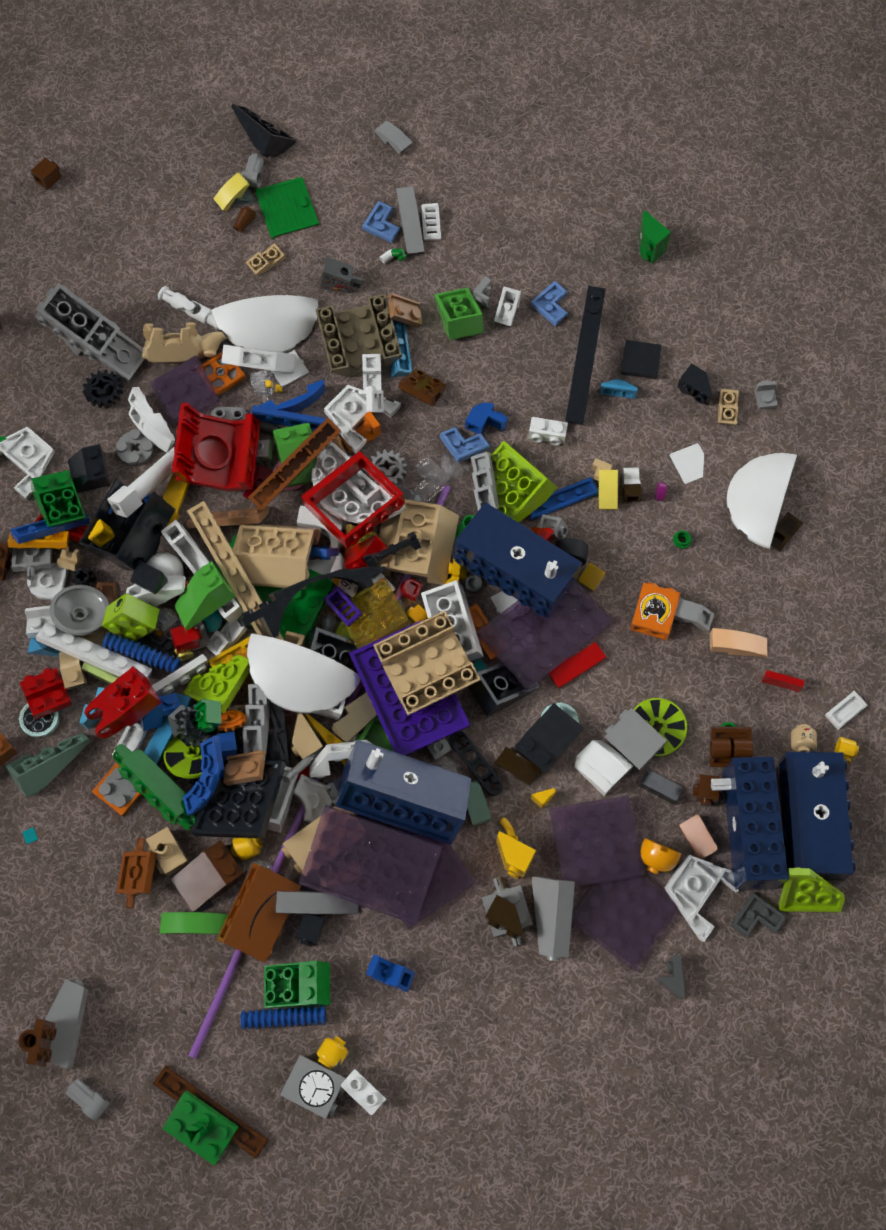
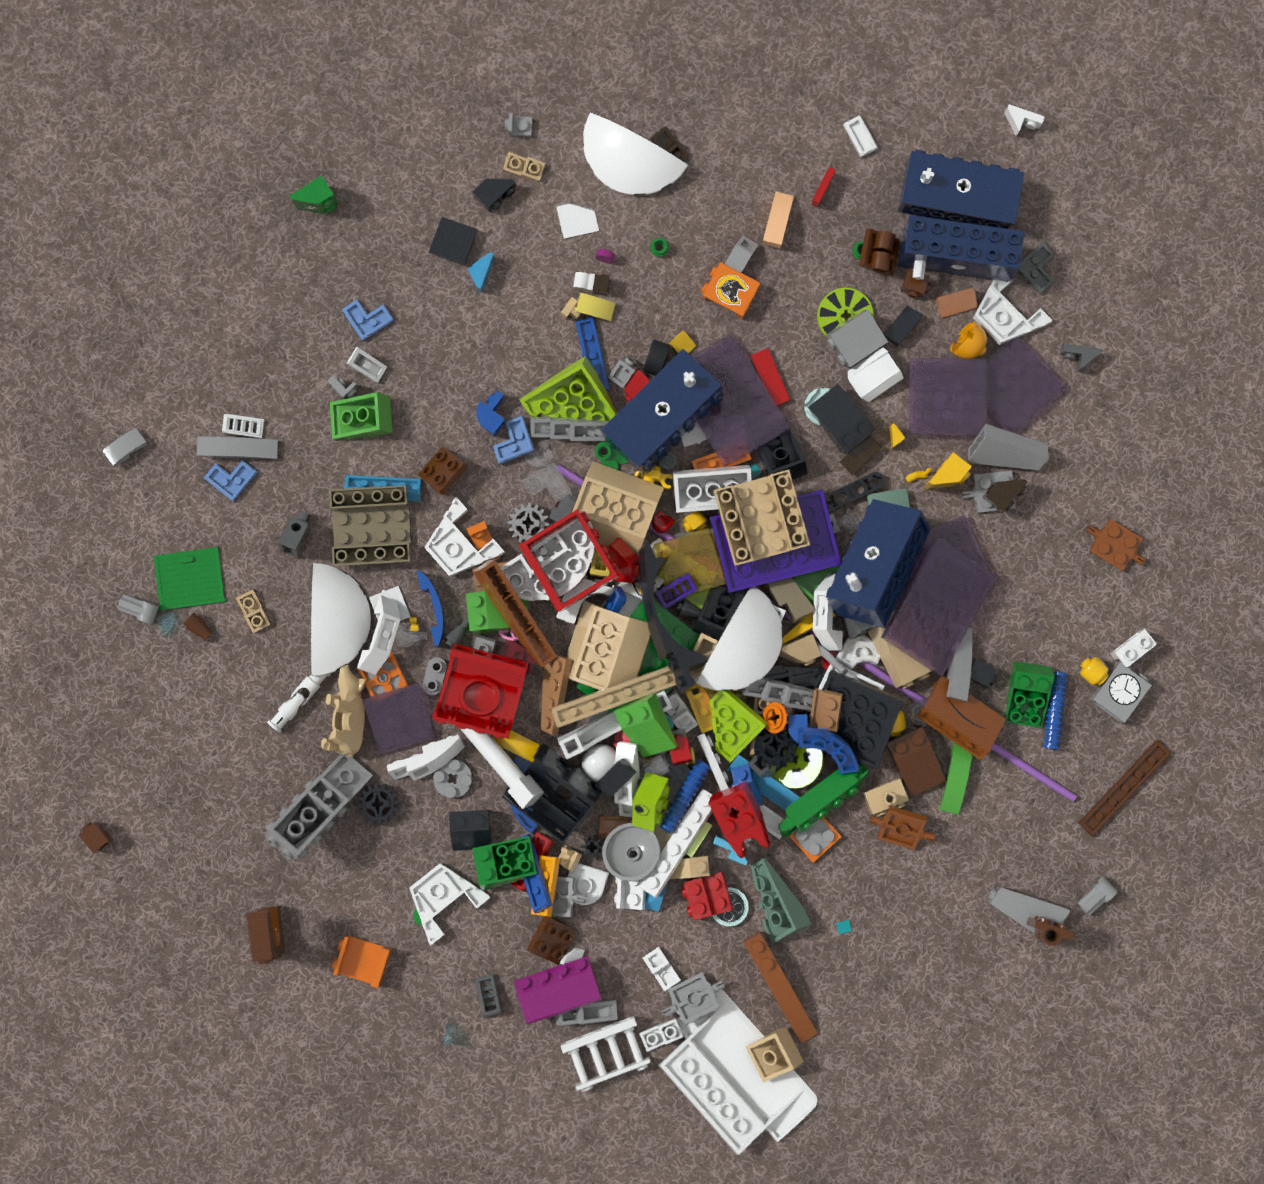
camera: 80 degrees left, 15 degrees up
yellow slope [88,519,115,548] -> none
green plate [162,1090,239,1166] -> none
green brick [194,699,221,732] -> none
light yellow slope [213,173,249,211] -> none
black wedge [231,104,296,157] -> none
blue tile [250,405,326,431] -> none
white bracket [358,386,384,413] -> none
white slope [362,354,381,390] -> none
black piece [363,532,421,567] -> none
blue brick [366,954,415,993] -> none
arm [379,248,407,264] -> none
medium nougat plate [388,293,422,327] -> none
white bracket [528,417,568,446] -> none
black slope [565,286,606,425] -> none
lime plate [779,867,845,912] -> none
tan head [791,724,817,752] -> none
yellow plate [834,737,859,764] -> none
none -> dark orange plate [1086,519,1146,571]

